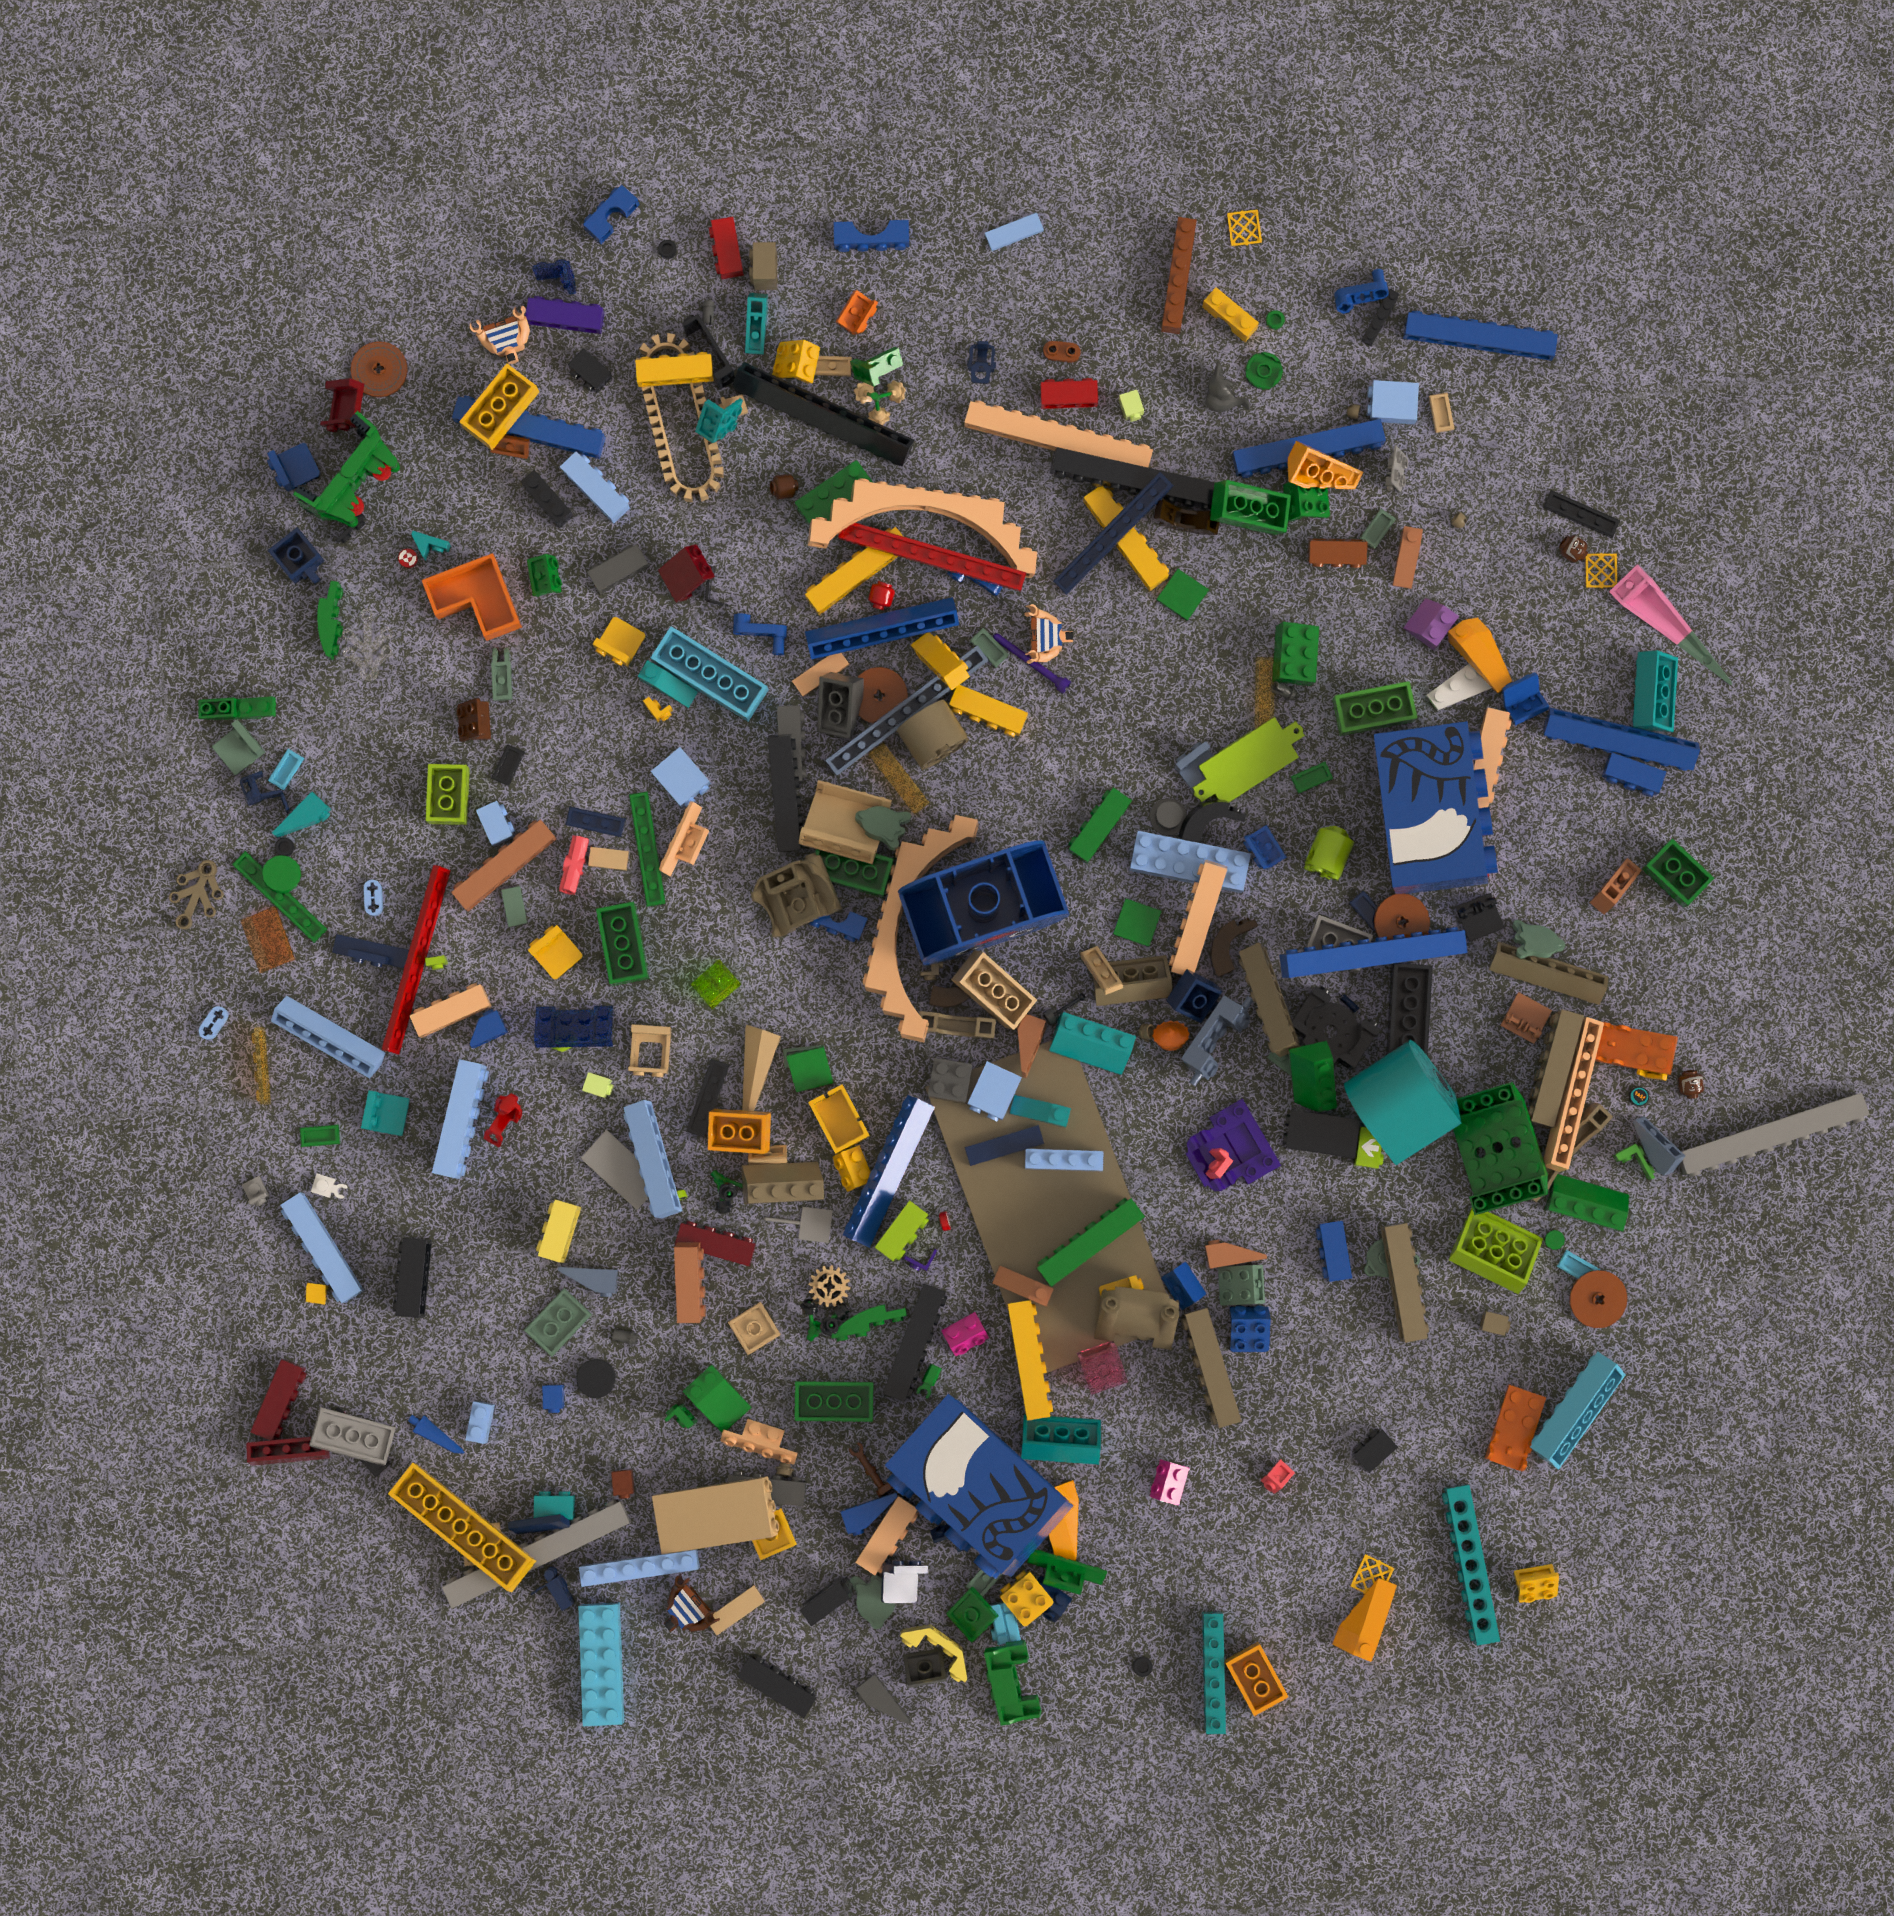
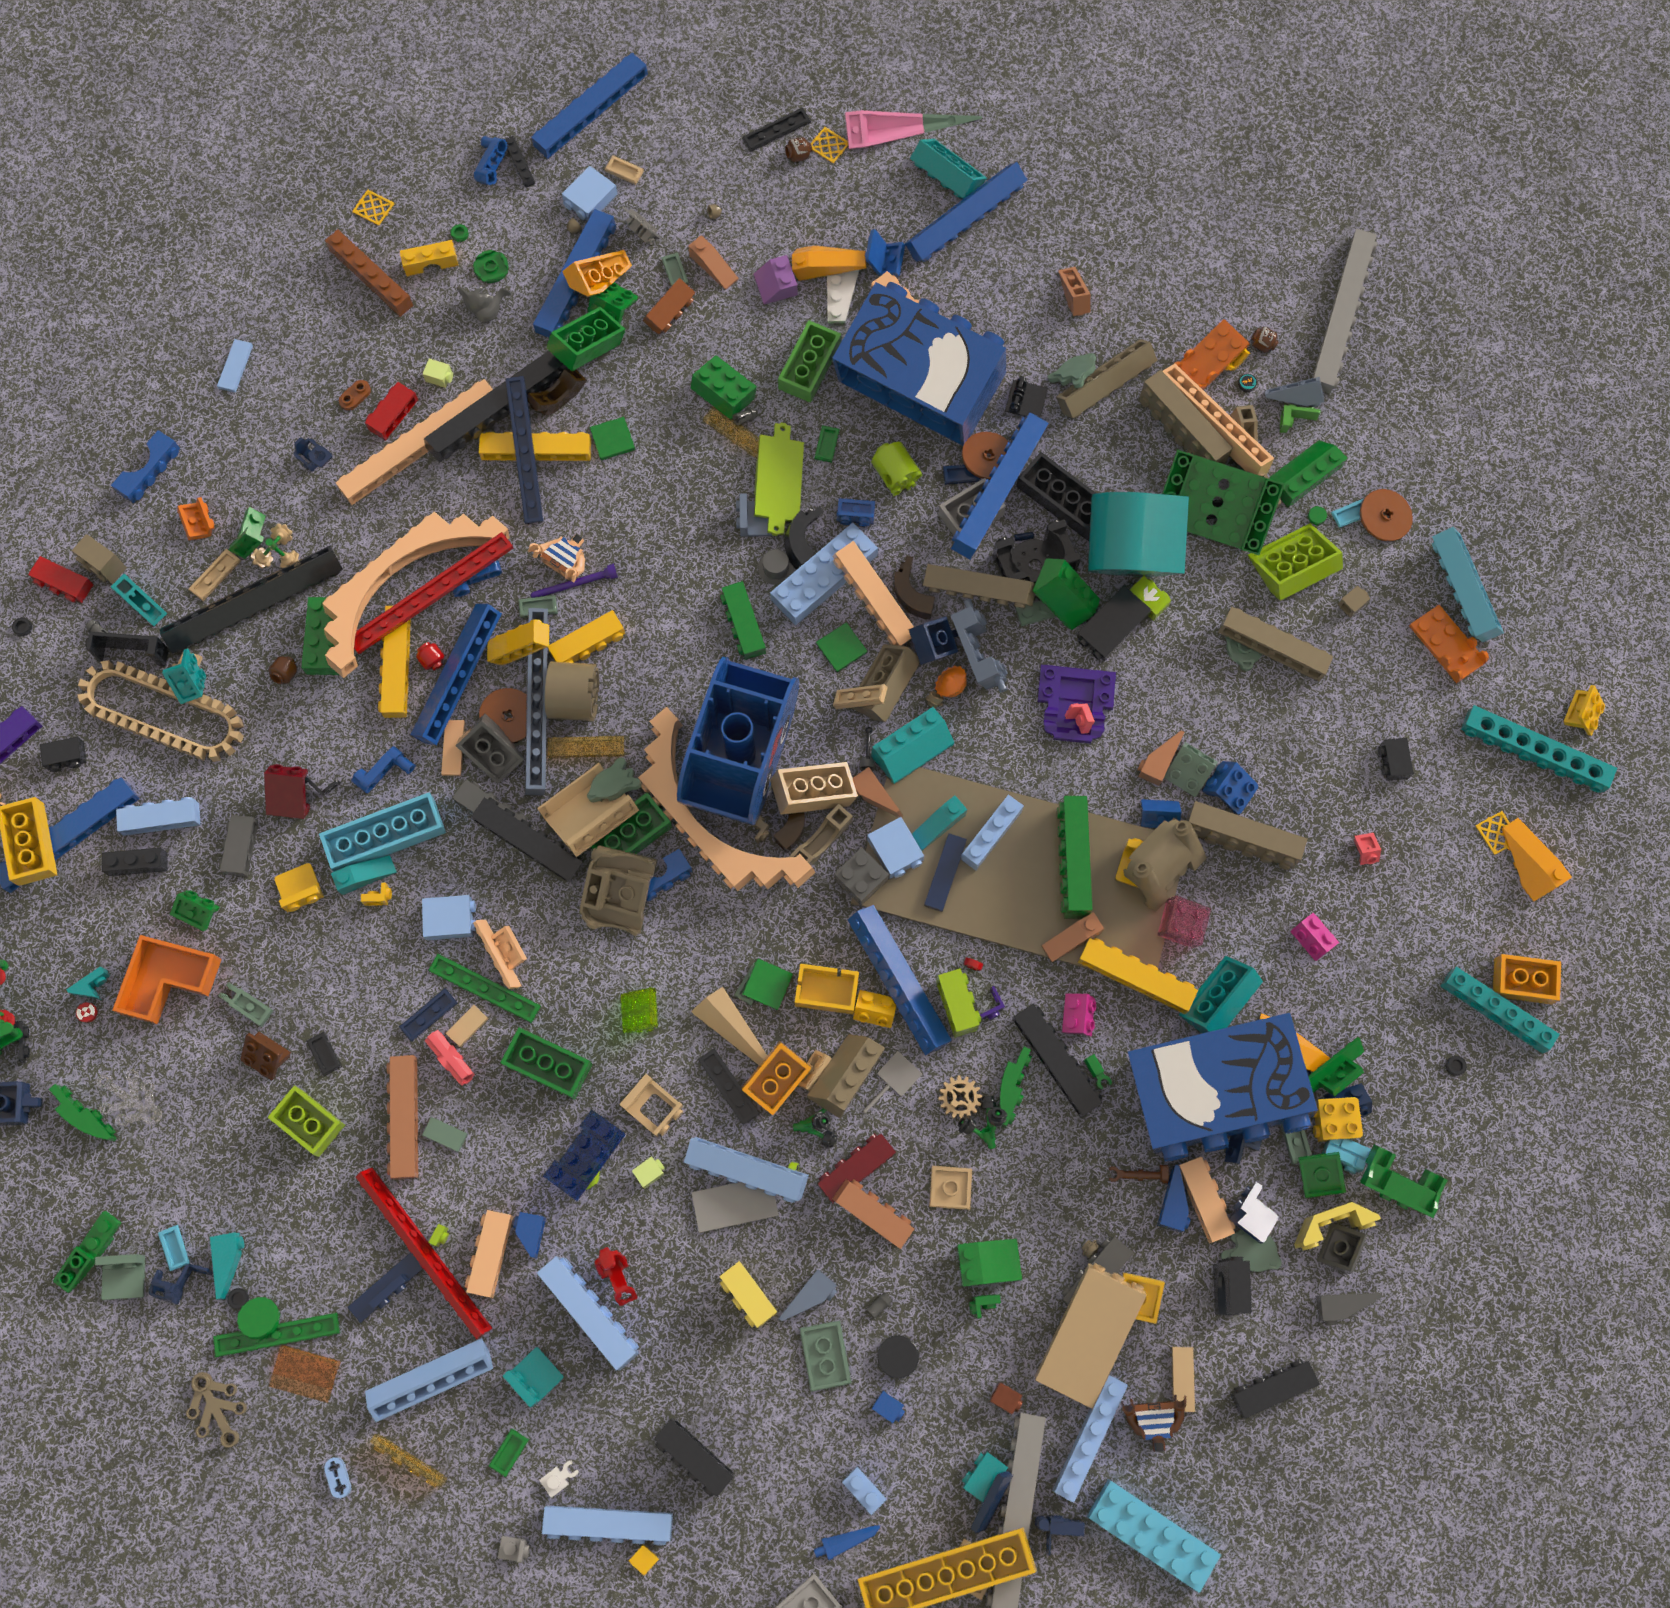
camera: 55 degrees left, 10 degrees down
light blue beam [364,880,383,916] -> none
light blue brick [476,801,515,847] -> none
dark orange plate [490,435,530,459] -> none
yellow bracket [528,925,583,980] -> none
yellow brick [635,352,714,387] -> none
light nougat bracket [721,1419,797,1465] -> none
yellow bracket [772,340,820,384] -> none
green brick [795,1381,874,1422] -> none
blue brick [1315,1221,1352,1282] -> none
nougat hinge [1500,992,1552,1044] -> none
blue brick [1602,753,1666,797] -> none
green brick [1641,838,1714,908] -> none

